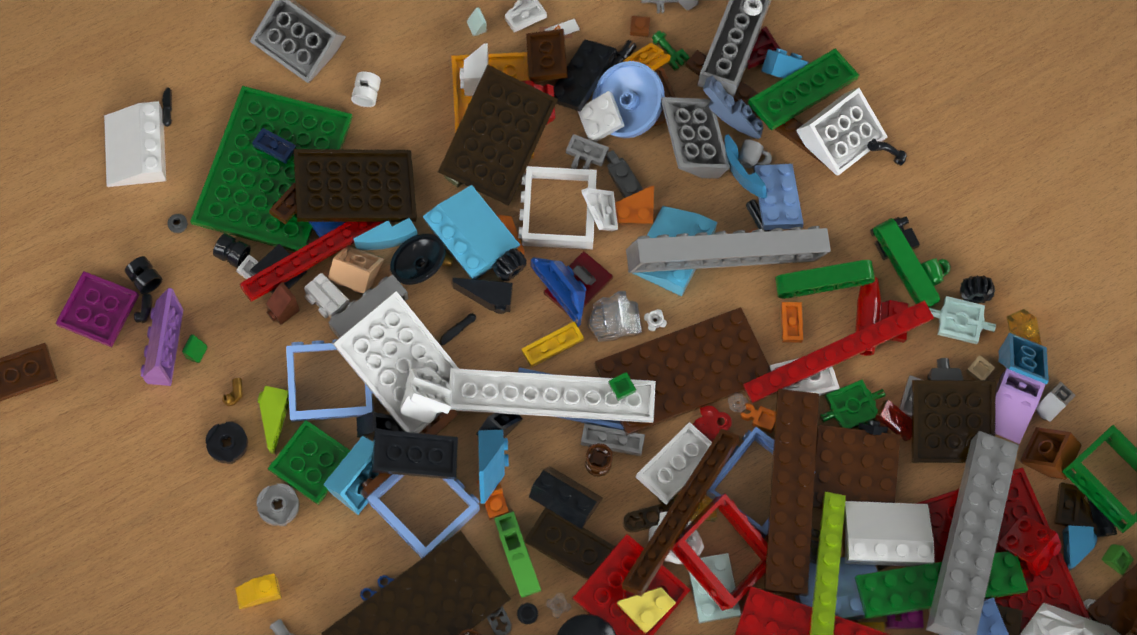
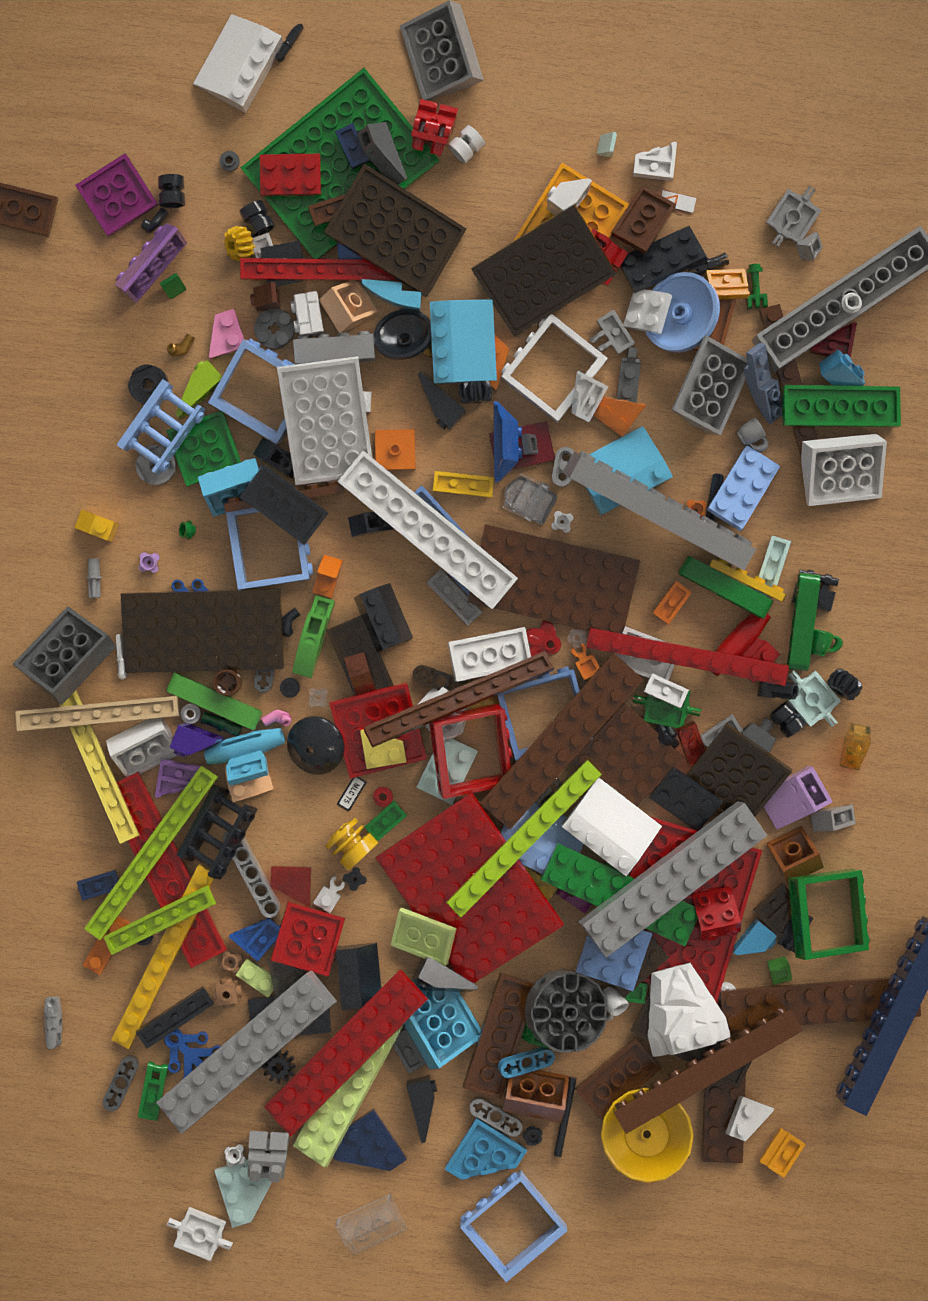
camera: 35 degrees right, 20 degrees up
white piece [400,367,451,423] -> none
black piece [440,313,476,345] -> none
dark azure slope [478,430,509,504] -> none
reddish brown wheel [585,443,613,477] -> none
green plate [608,372,636,401] -> none
dark orange plate [630,15,650,37] -> none
dark azure slope [725,134,767,199] -> none
black piece [867,139,907,166] -> none
tan plate [966,355,996,380] -> none
dark azure slope [998,333,1049,384] -> none
none -> light blue fence [116,379,206,475]
none -> lavender plate [139,552,160,573]
none -> green plate [179,520,196,540]
none -> bright pink wing [209,309,245,359]
none -> yellow gear [223,226,255,261]
none -> dark grey plate [254,309,295,349]
none -> red plate [260,154,321,197]
none -> black arm [282,607,301,637]
none -> copper slope [344,652,376,695]
none -> dark grey slope [357,122,407,185]
none -> orange plate [375,429,416,470]
none -> red hips [411,99,458,156]
none -> light grey plate [552,447,574,487]
none -> white plate [644,673,689,708]
none -> black plate [649,767,722,831]
none -> yellow plate [710,558,787,602]
none -> light aqua plate [754,536,791,599]
none -> black piece [757,681,799,700]
none -> black wheel [769,700,807,738]

